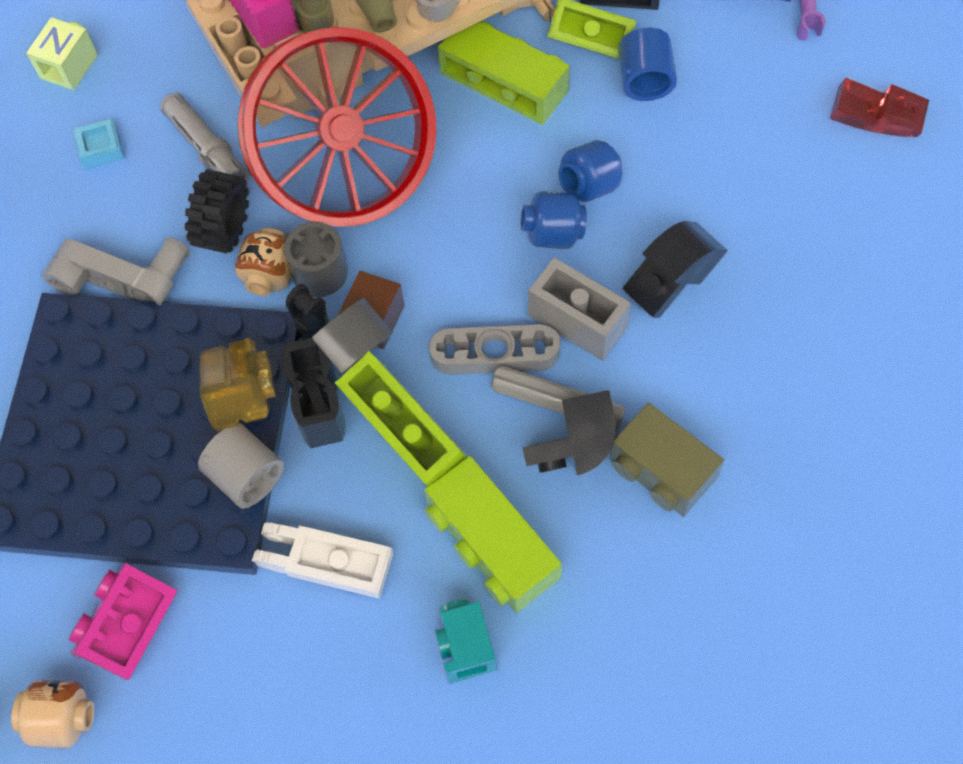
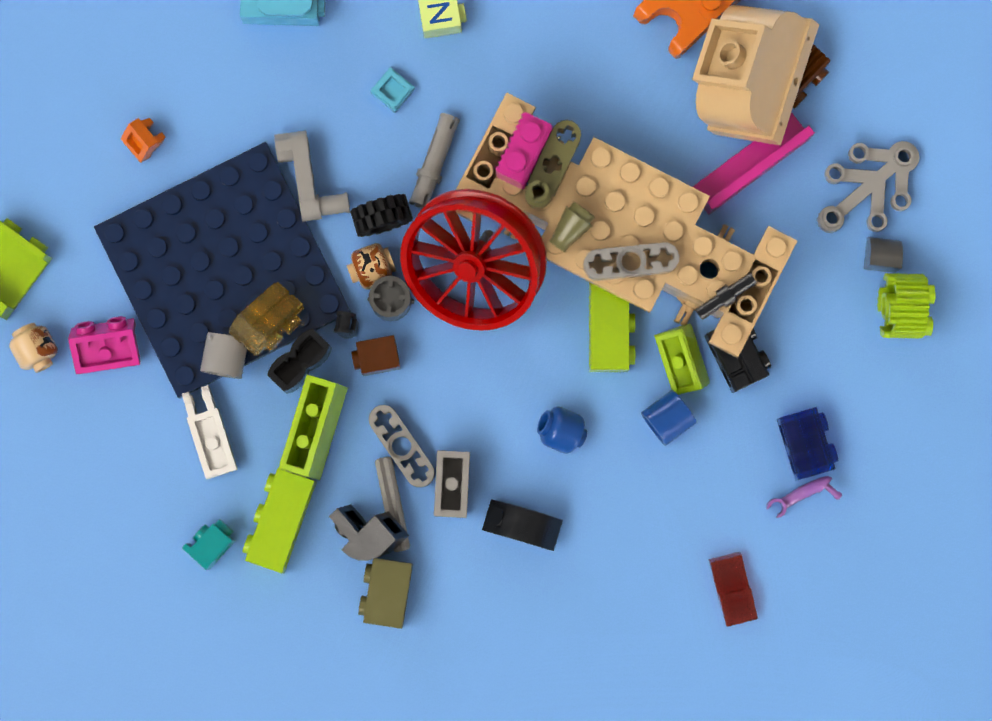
camera: 50 degrees right, 20 degrees up
dark grey brick [311,297,393,374] -> none
blue head [520,191,587,249] -> none

